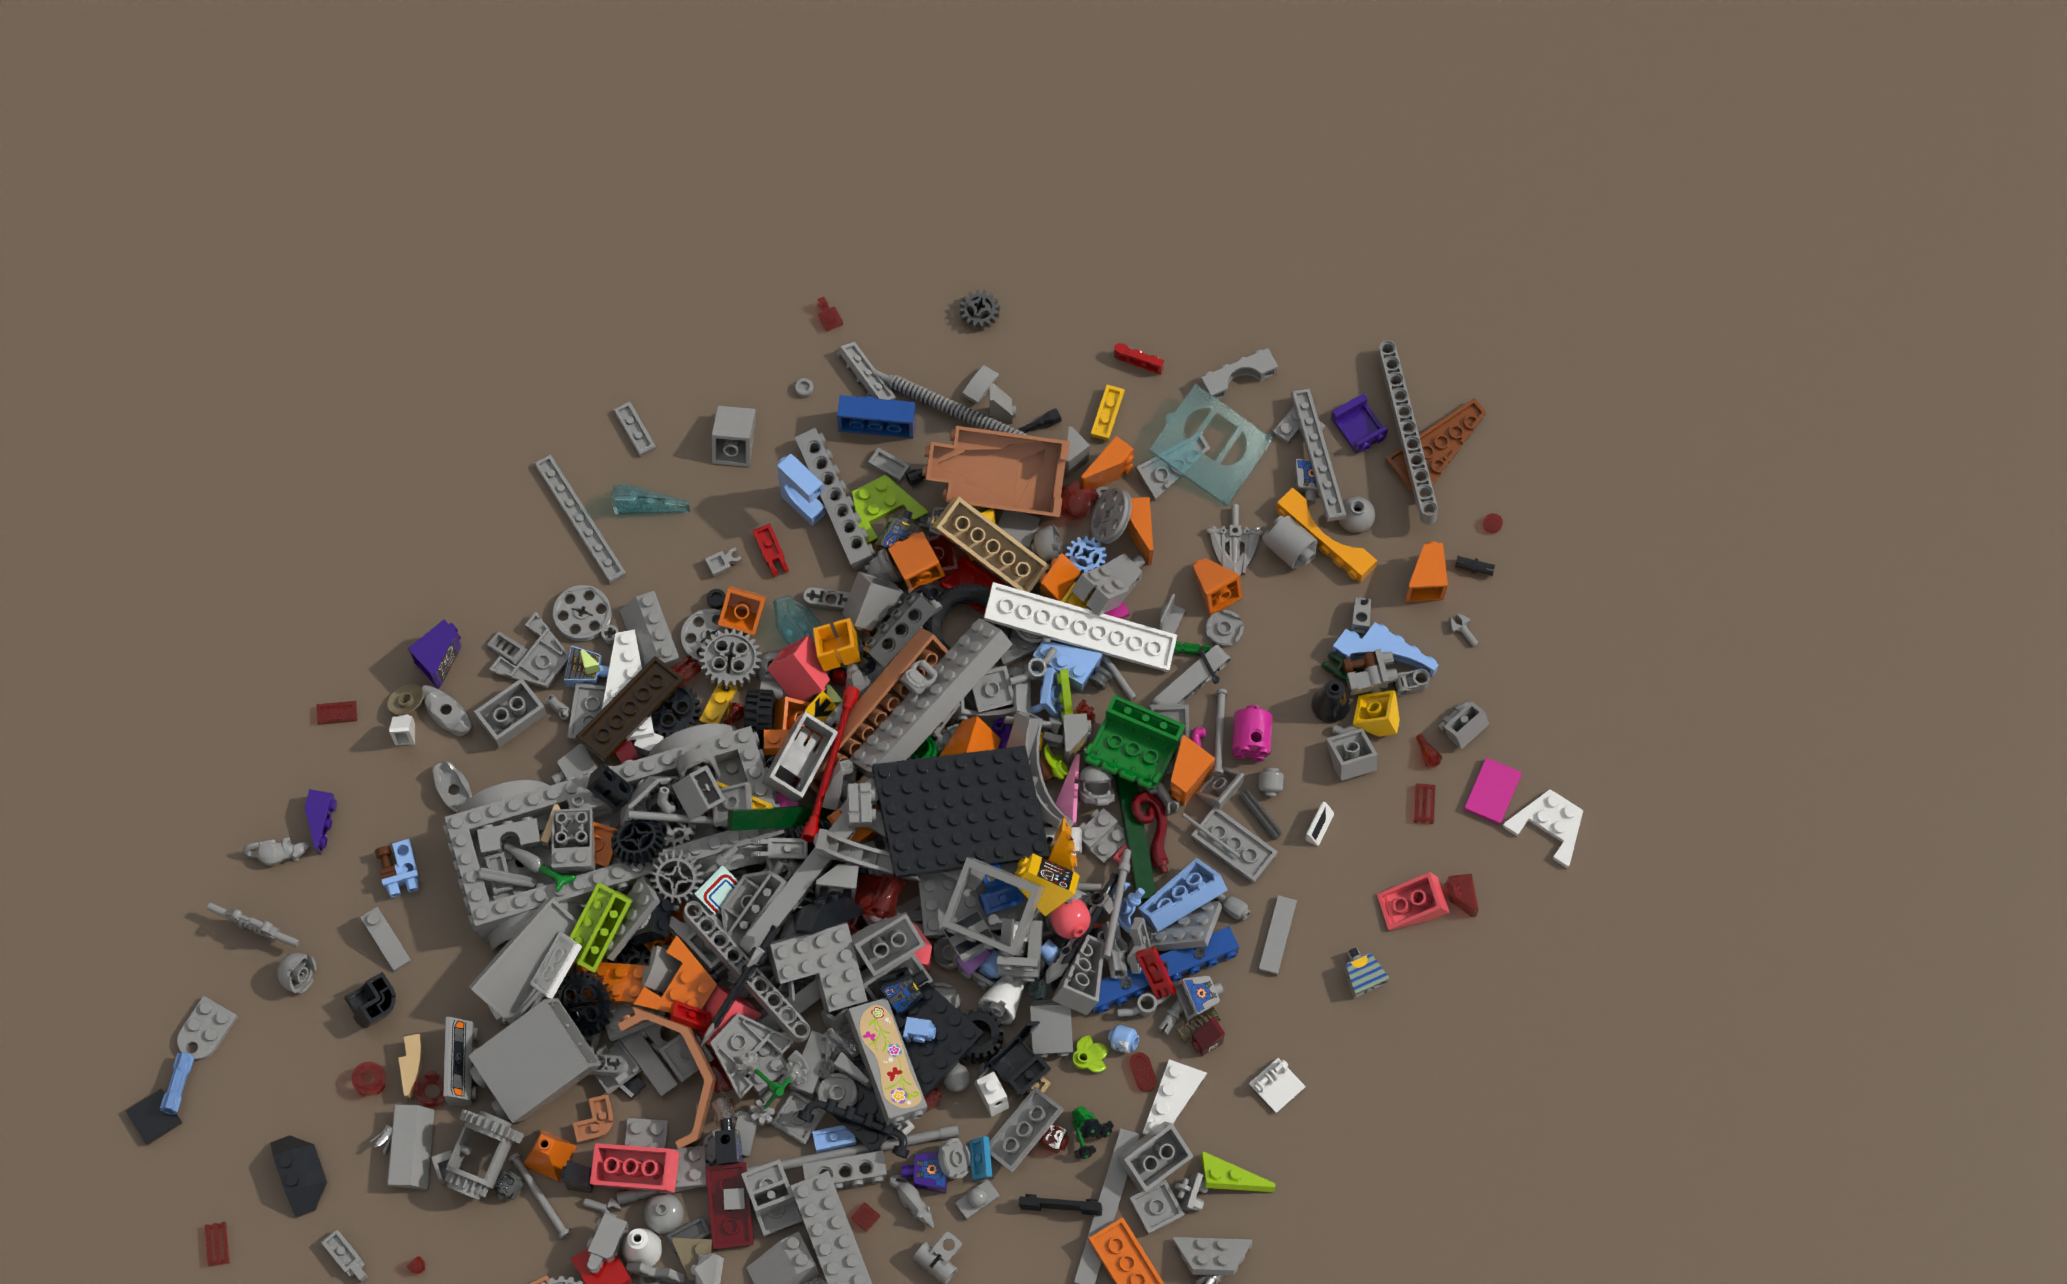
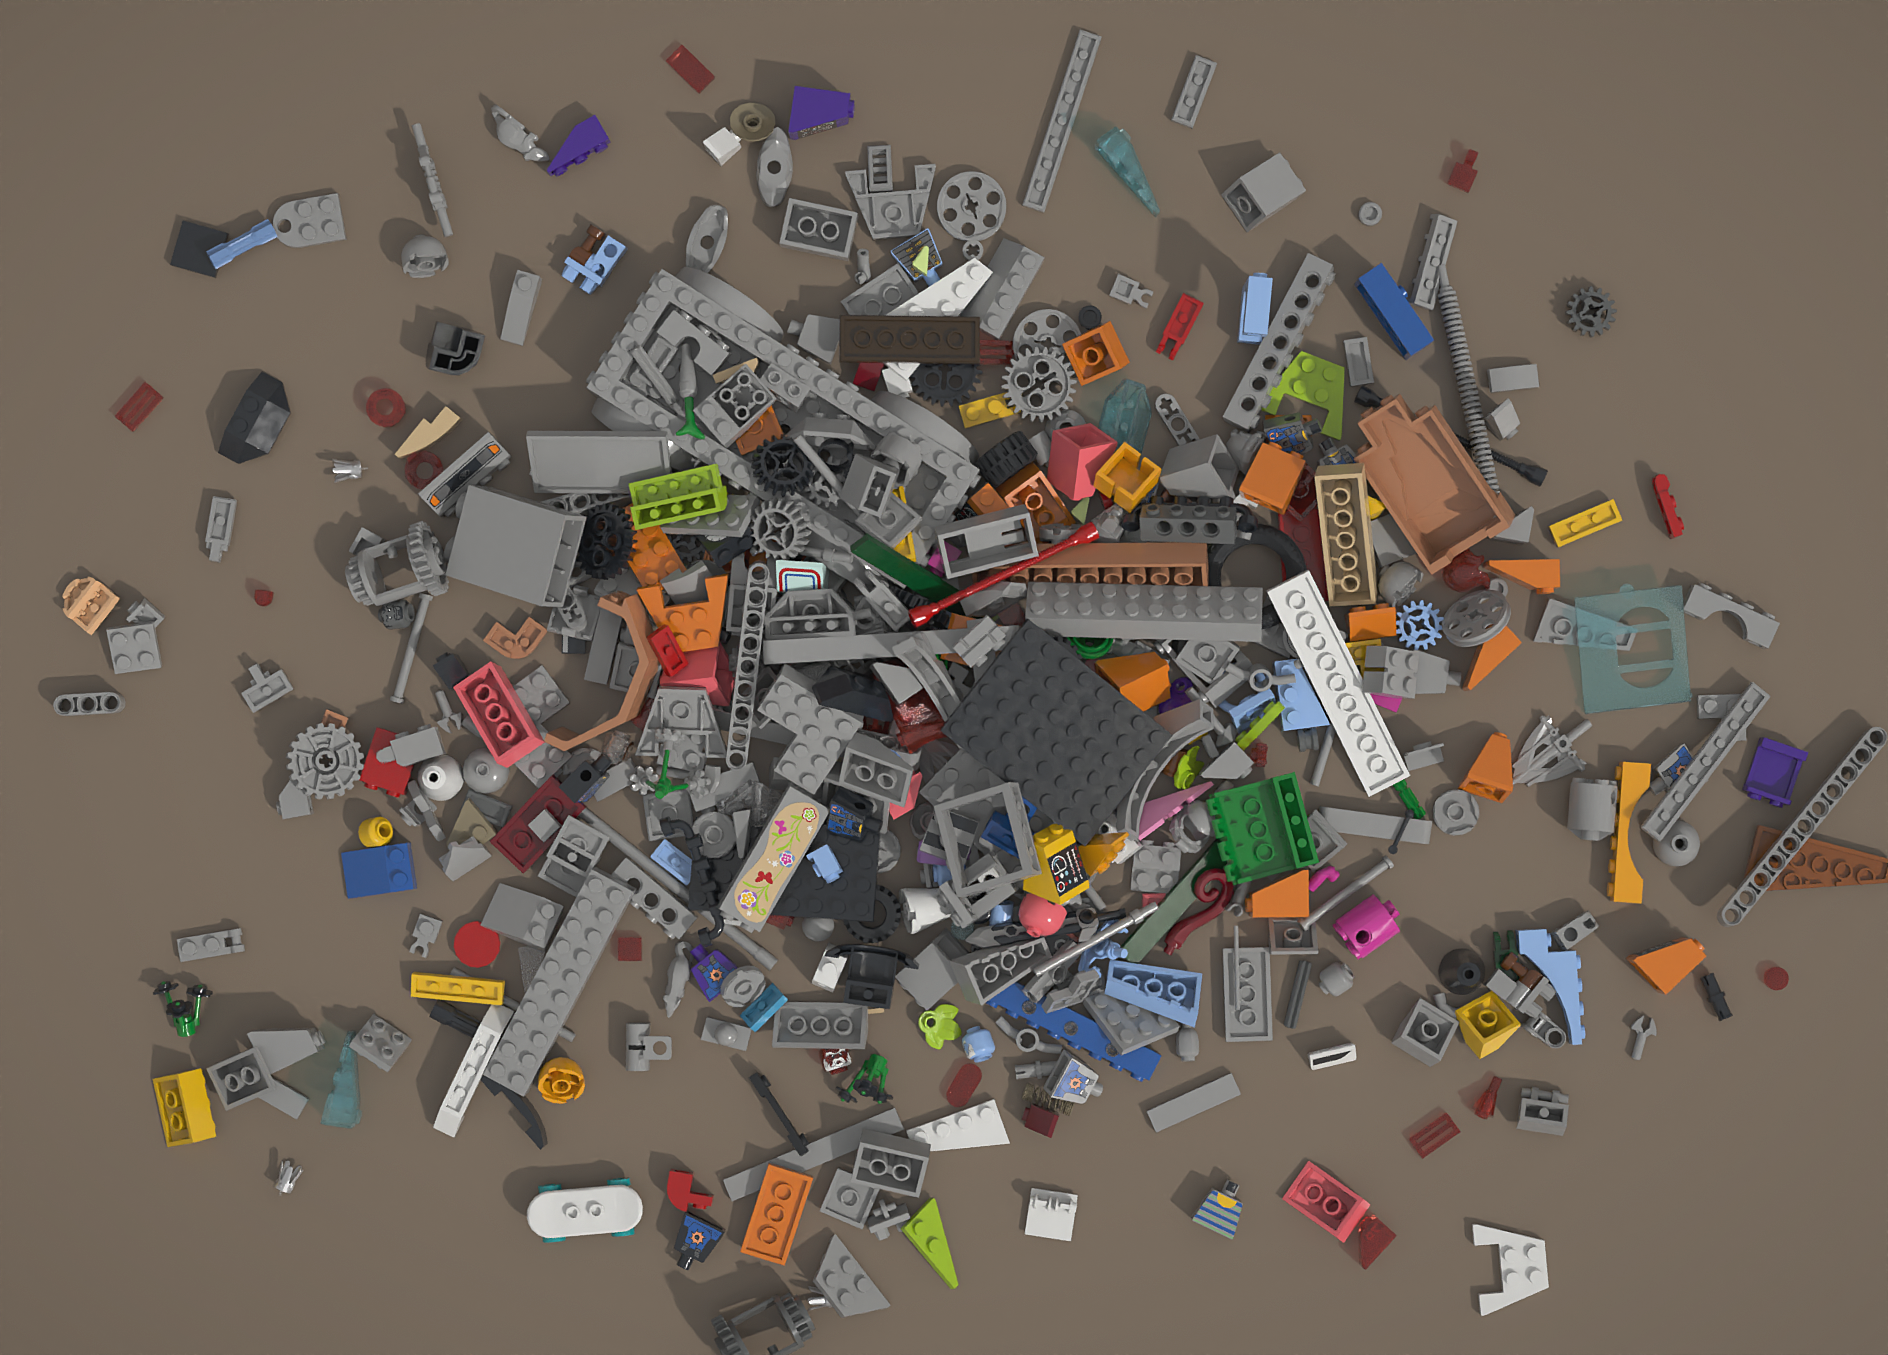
camera: 55 degrees right, 20 degrees up
light grey slope [387,1105,435,1190] -> none
orange slope [523,1129,577,1183] -> none
white tile [530,932,582,999] -> none
black brick [587,763,633,812] -> none
light grey arm [657,787,676,814] -> none
black sword [701,925,781,1046] -> none
clear red cone [723,702,744,725] -> none
sticker [805,690,837,723] -> none
light grey piece [901,660,938,695] -> none
red hinge [1135,946,1176,999] -> none
dark pink tile [1464,757,1522,825] -> none

